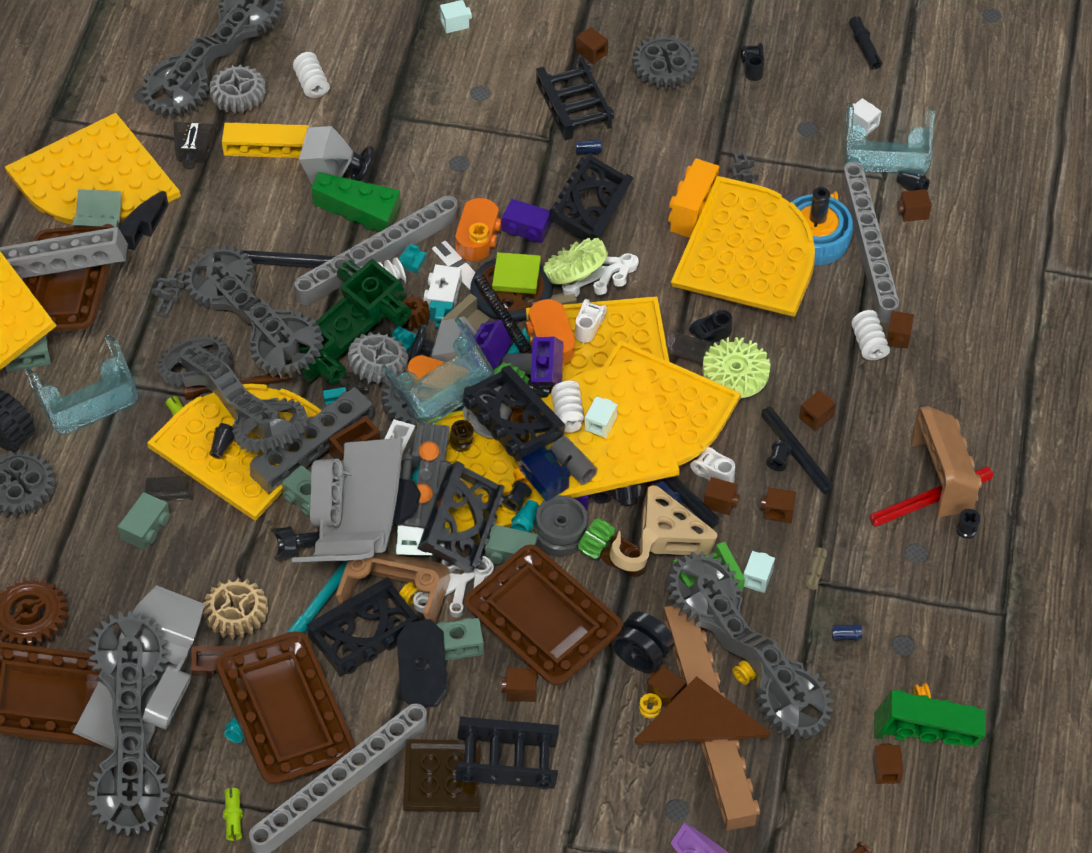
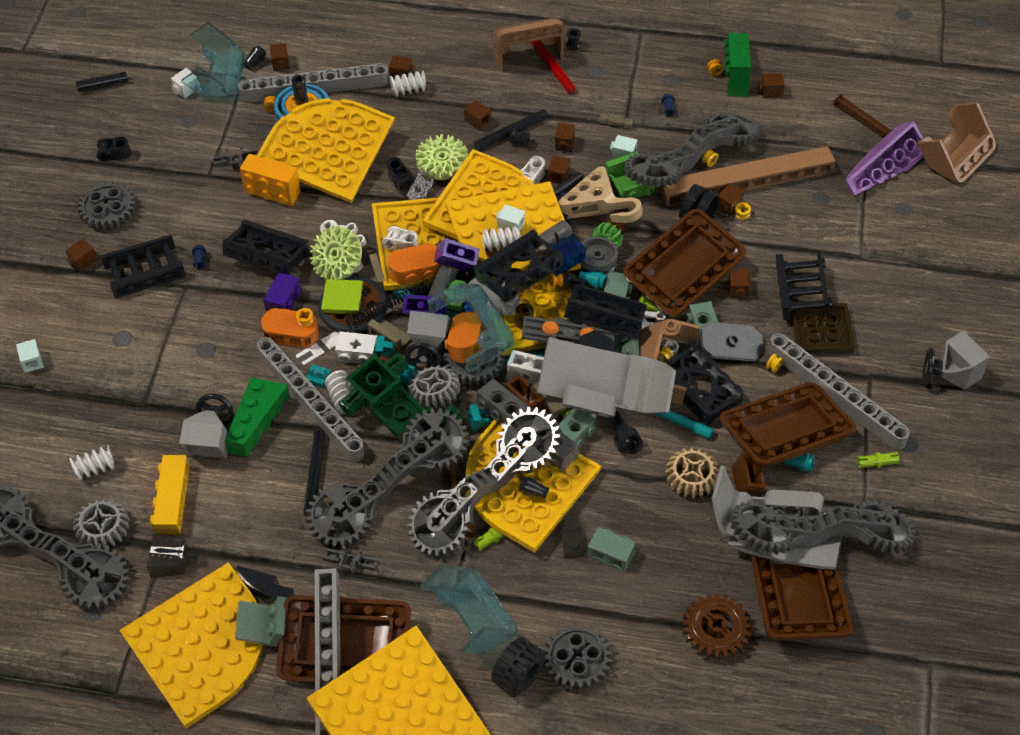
camera: 90 degrees left, 0 degrees up
reddish brown tile [635,676,771,745] -> none
none -> yellow bush [766,353,784,373]

